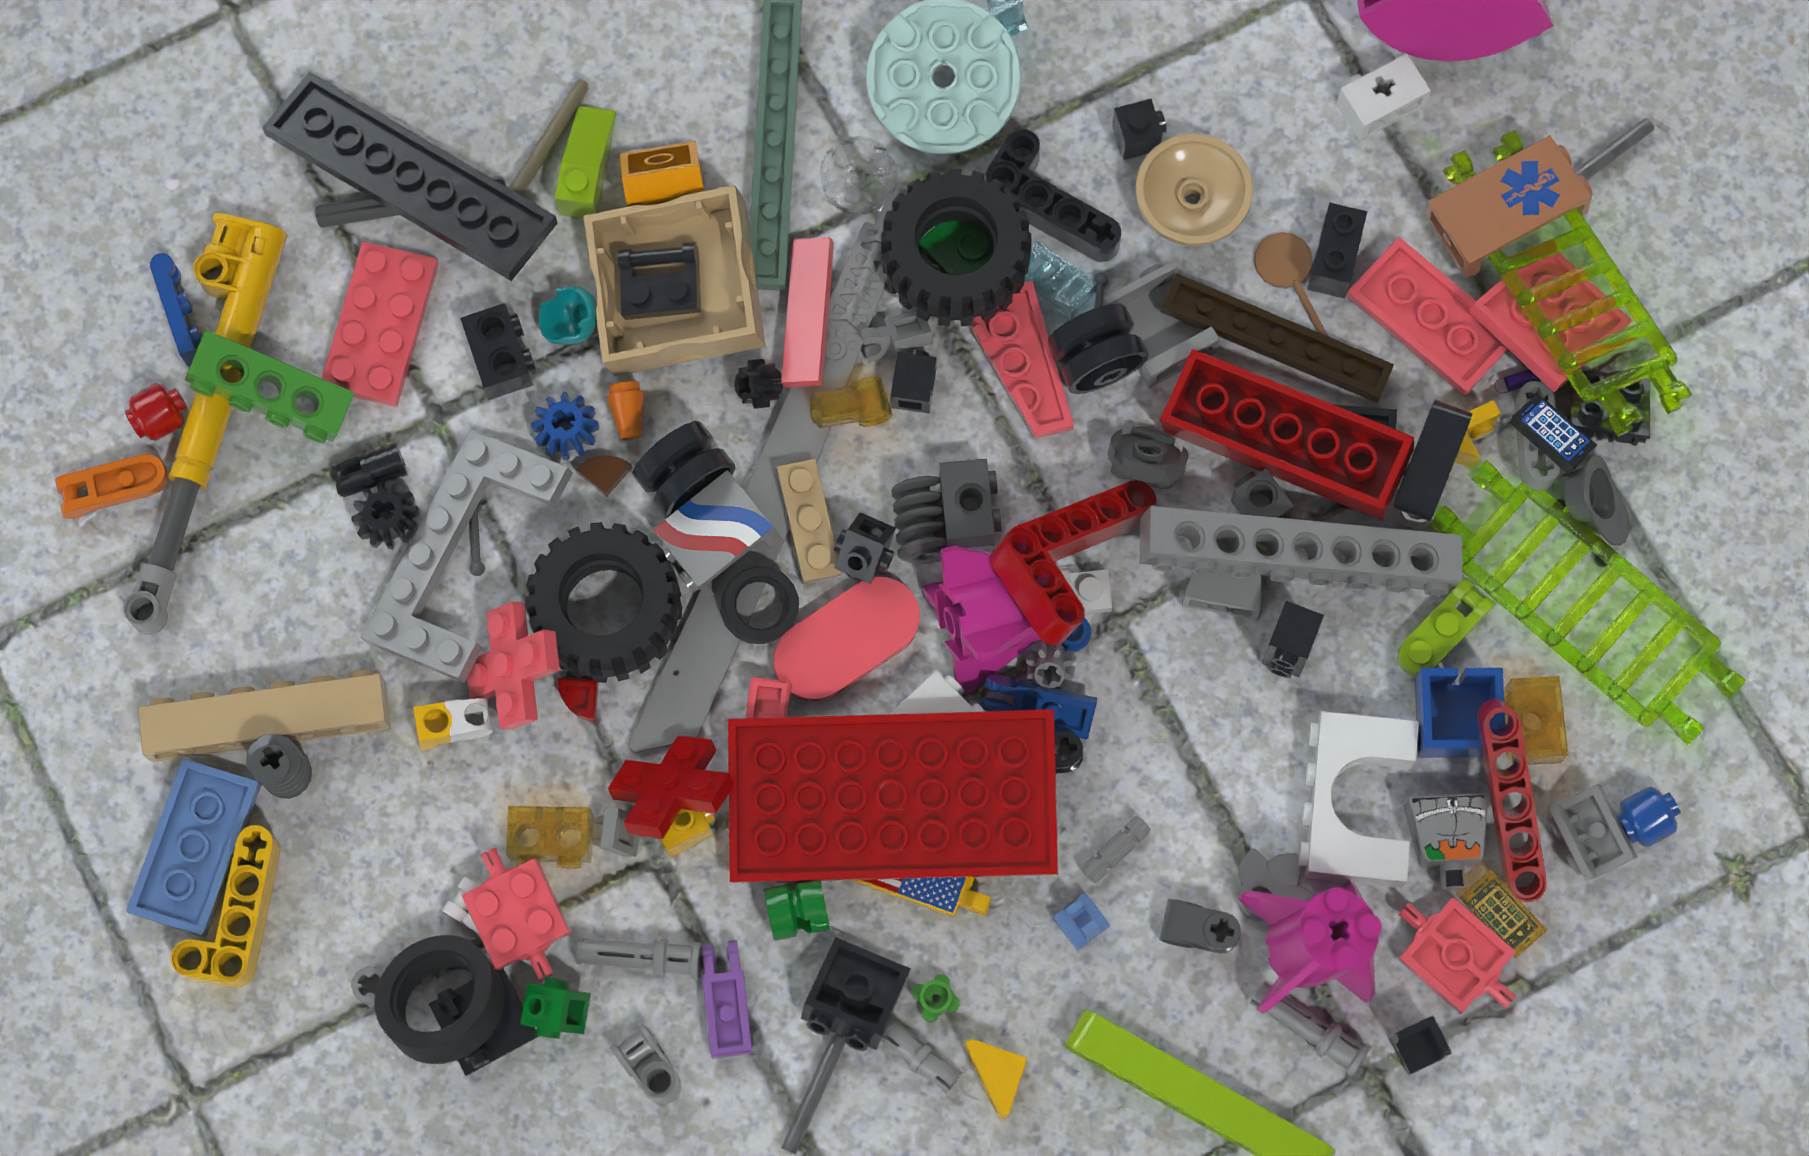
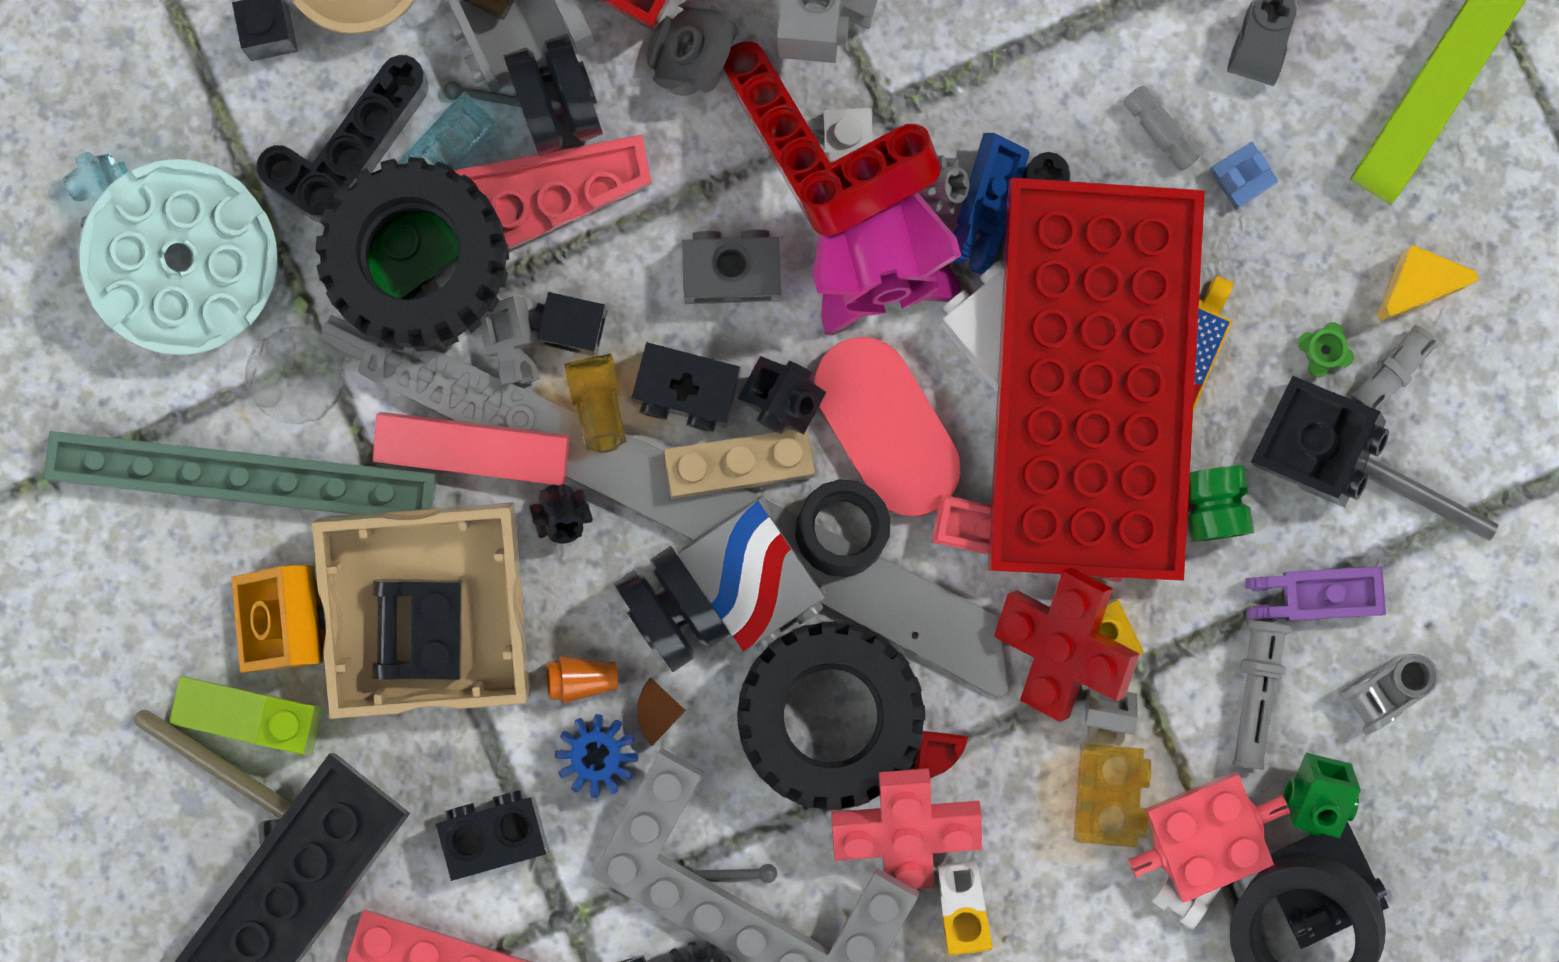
camera: 90 degrees left, 10 degrees up
teal hair [538,286,597,346] -> none
dark grey piece [891,476,947,564] -> none
none -> black brick [631,342,741,432]

